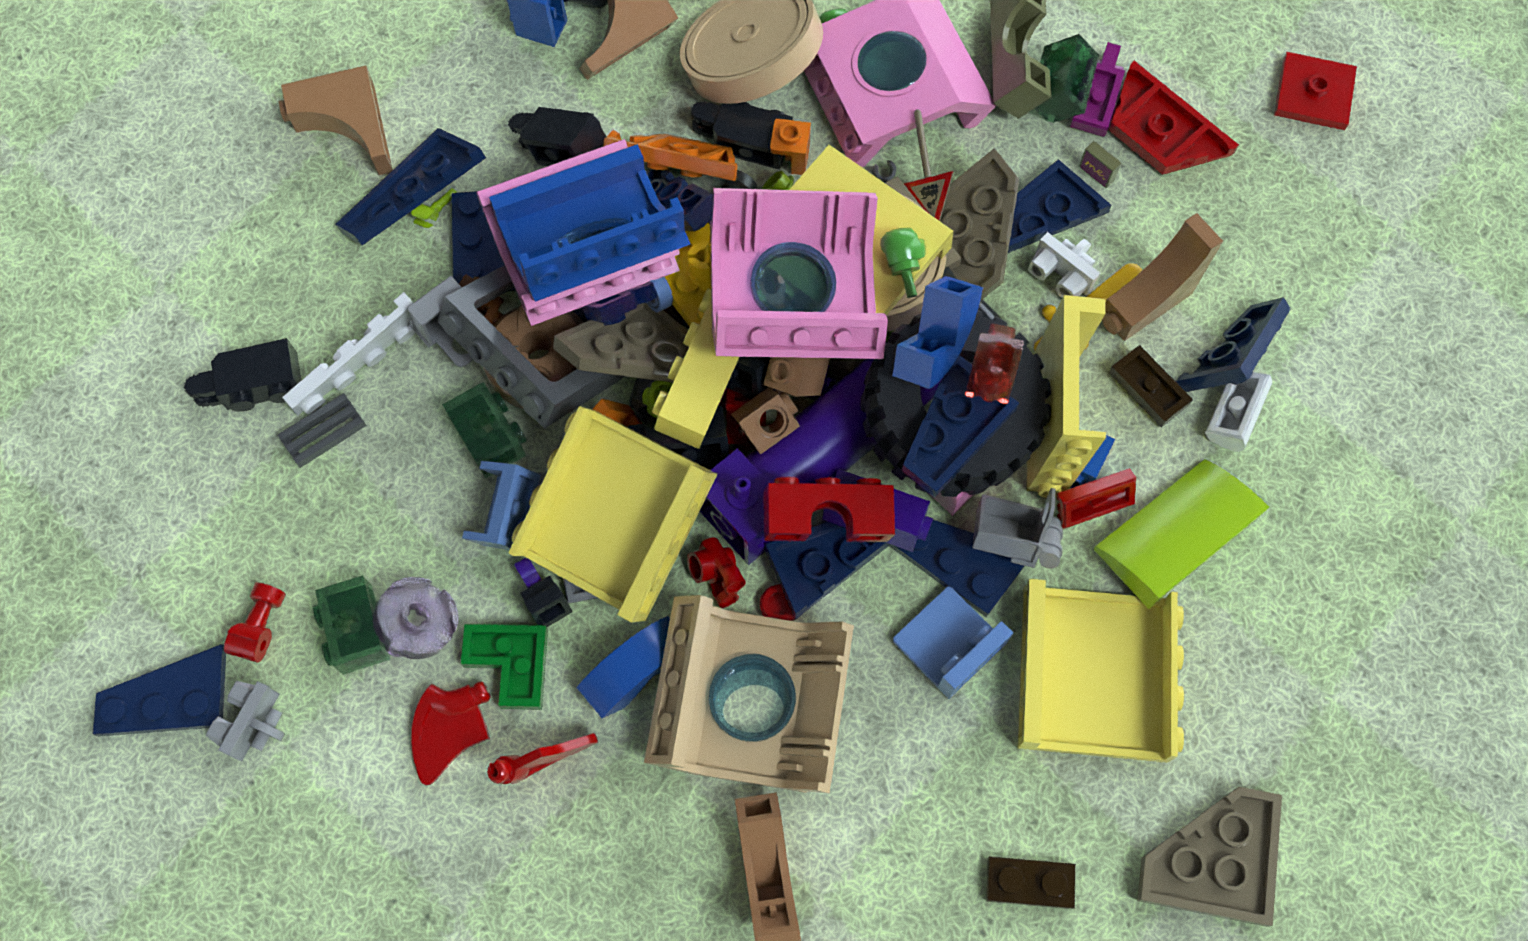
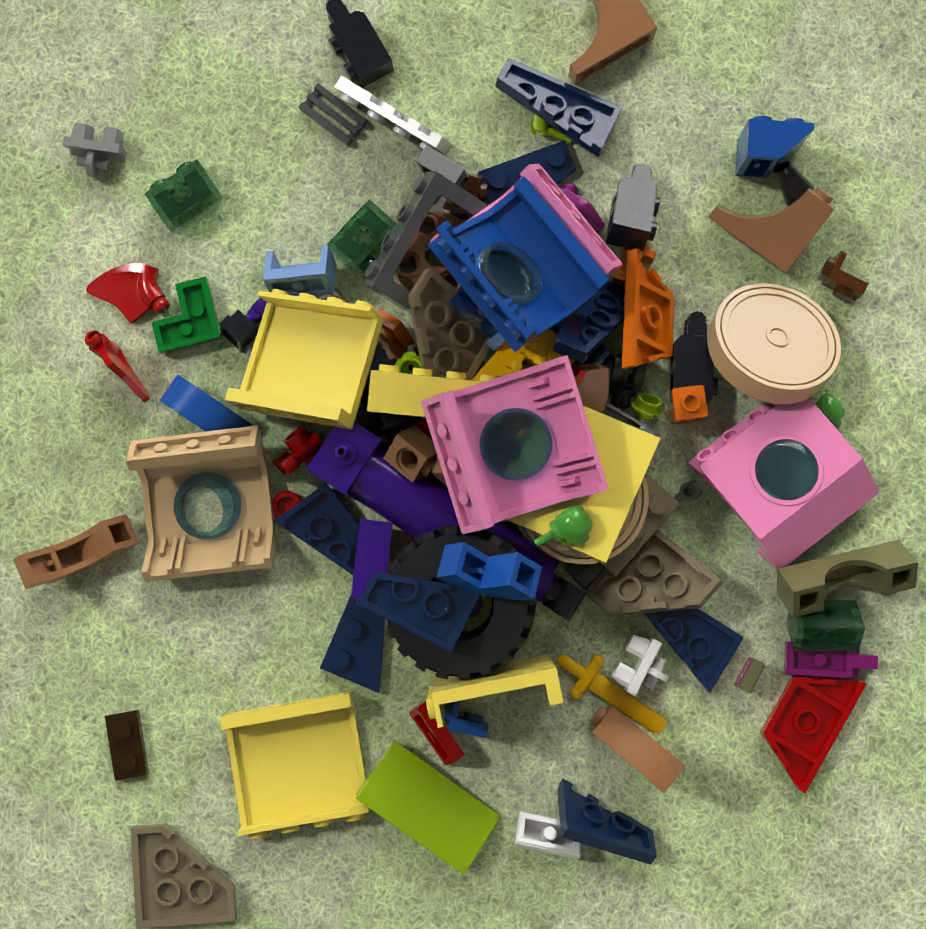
camera: 80 degrees right, 15 degrees up
dark blue wing [93,644,226,737] -> none
red leg [224,582,286,663] -> none
plate [373,577,459,659] -> none
red arch [763,477,895,542] -> none
medium blue bracket [893,587,1014,699] -> none
piece [904,109,954,221] -> none
clear red hips [965,324,1024,404] -> none
light grey piece [972,488,1063,569] -> none
dark brown plate [1108,345,1193,428] -> none
red plate [1274,52,1357,131] -> none

